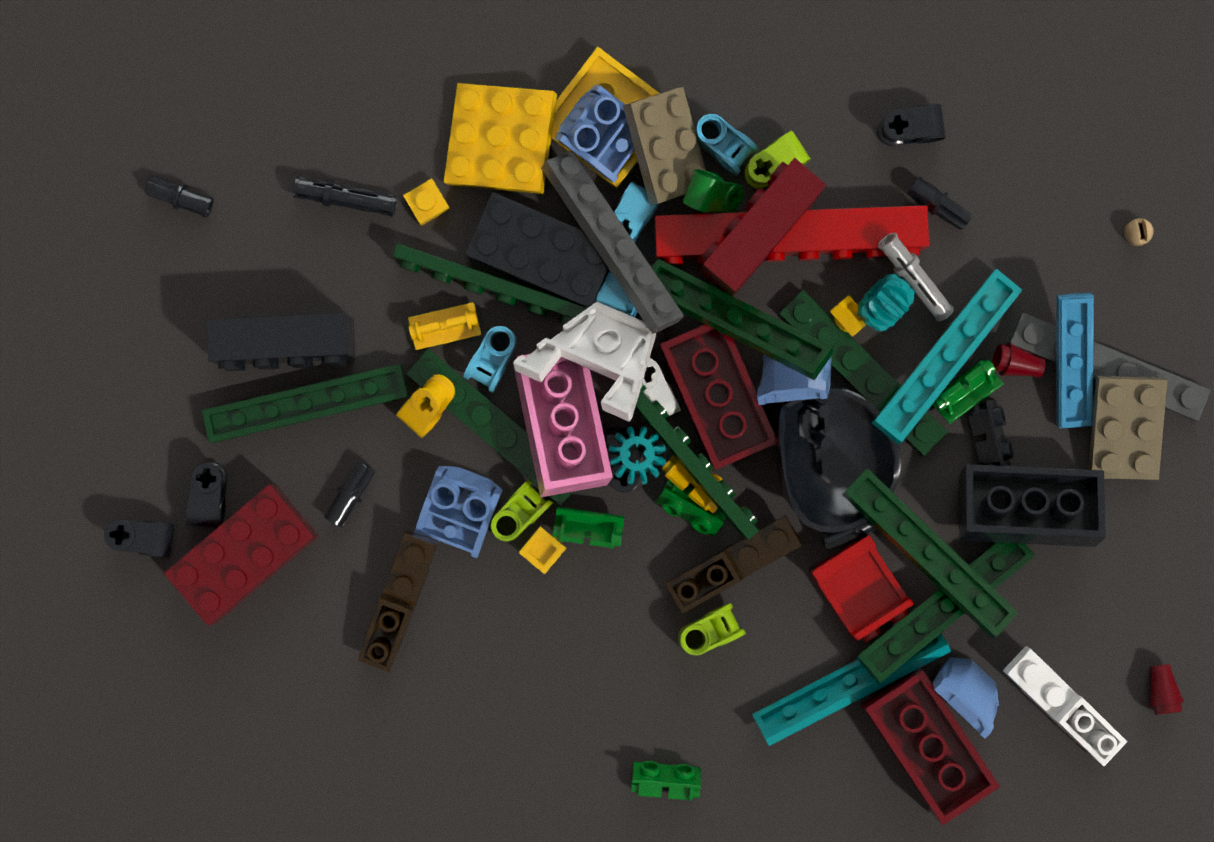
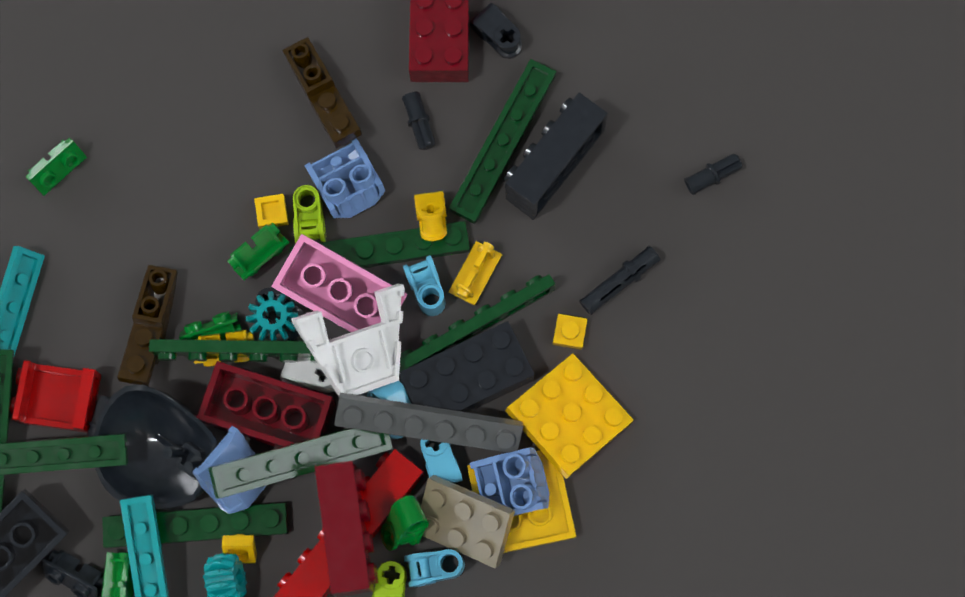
camera: 135 degrees right, 10 degrees down
lime piece [678,602,746,656] -> none

